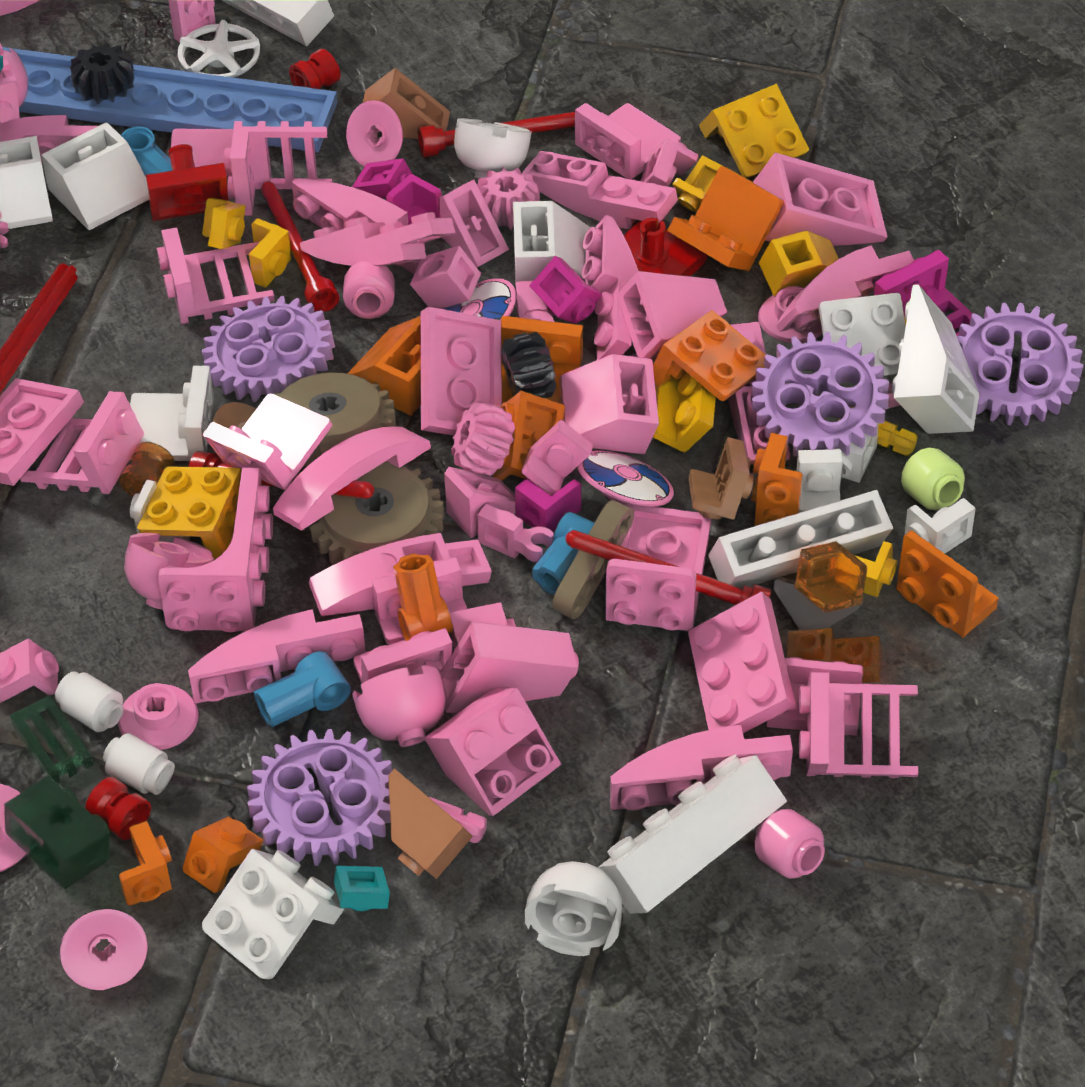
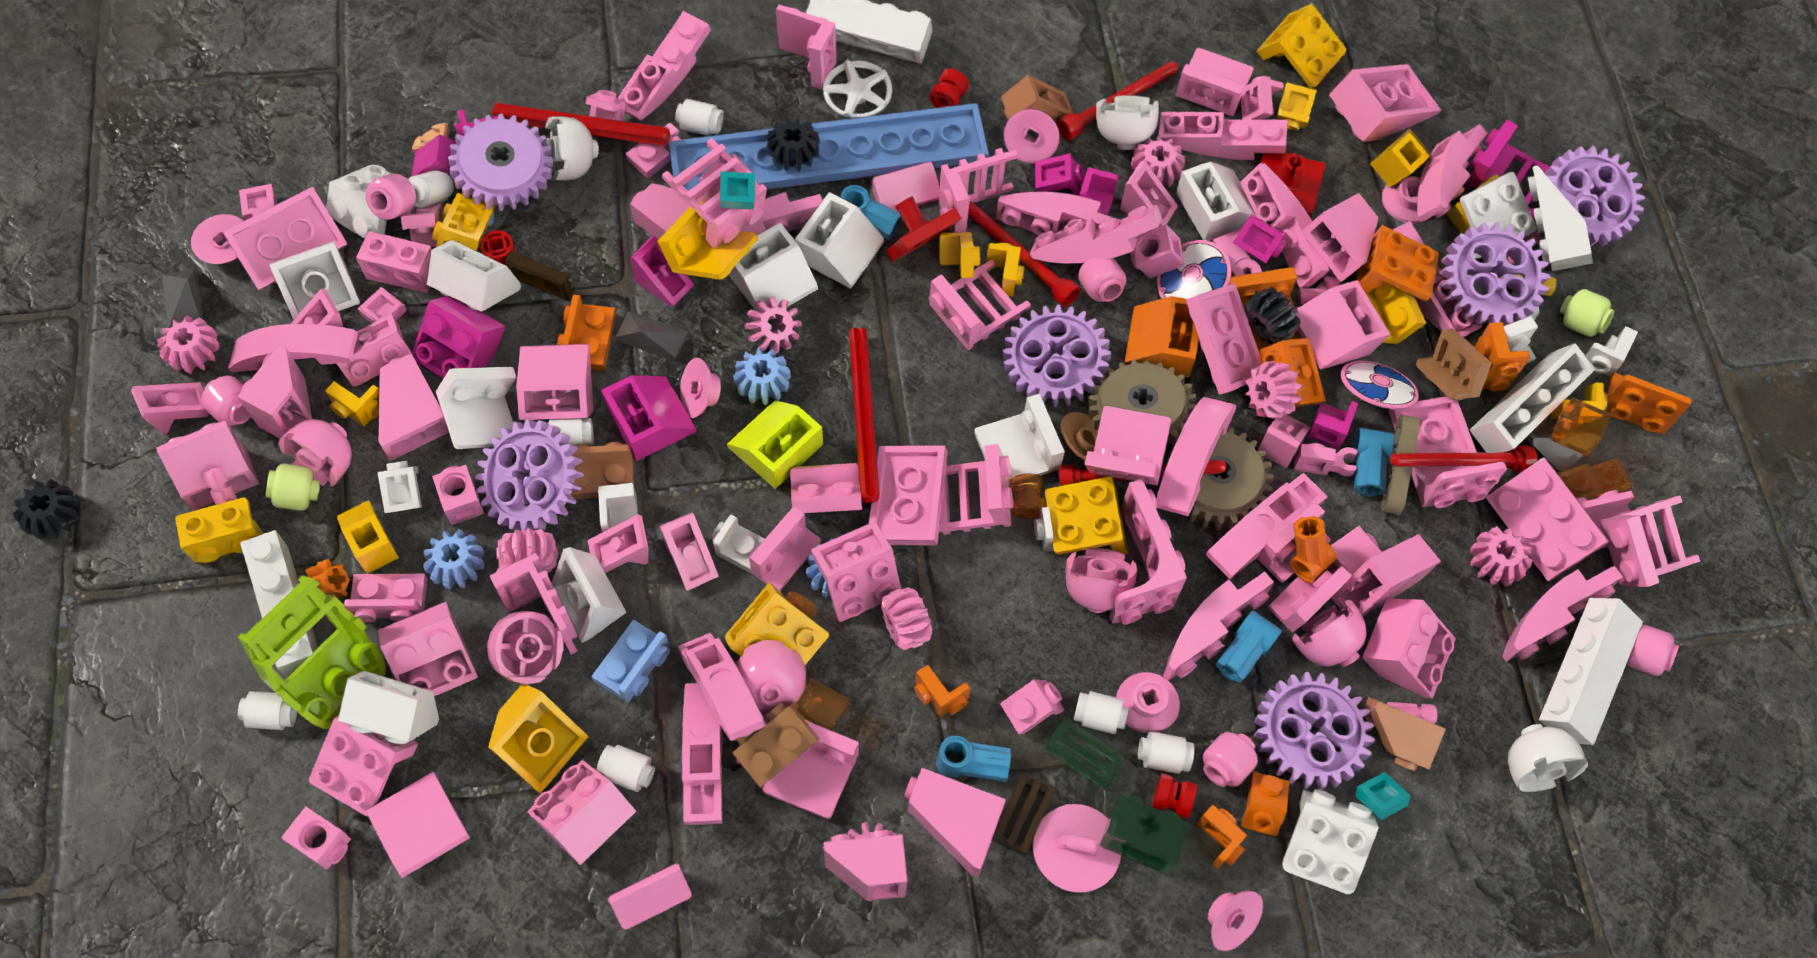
camera: 25 degrees left, 15 degrees up
bright pink bracket [522,420,594,496] -> none
orange bracket [667,166,784,271] -> none
none -> white brick [675,99,724,136]
none -> bright pink head [1203,732,1258,787]
none -> bright pink gear [1470,526,1533,587]

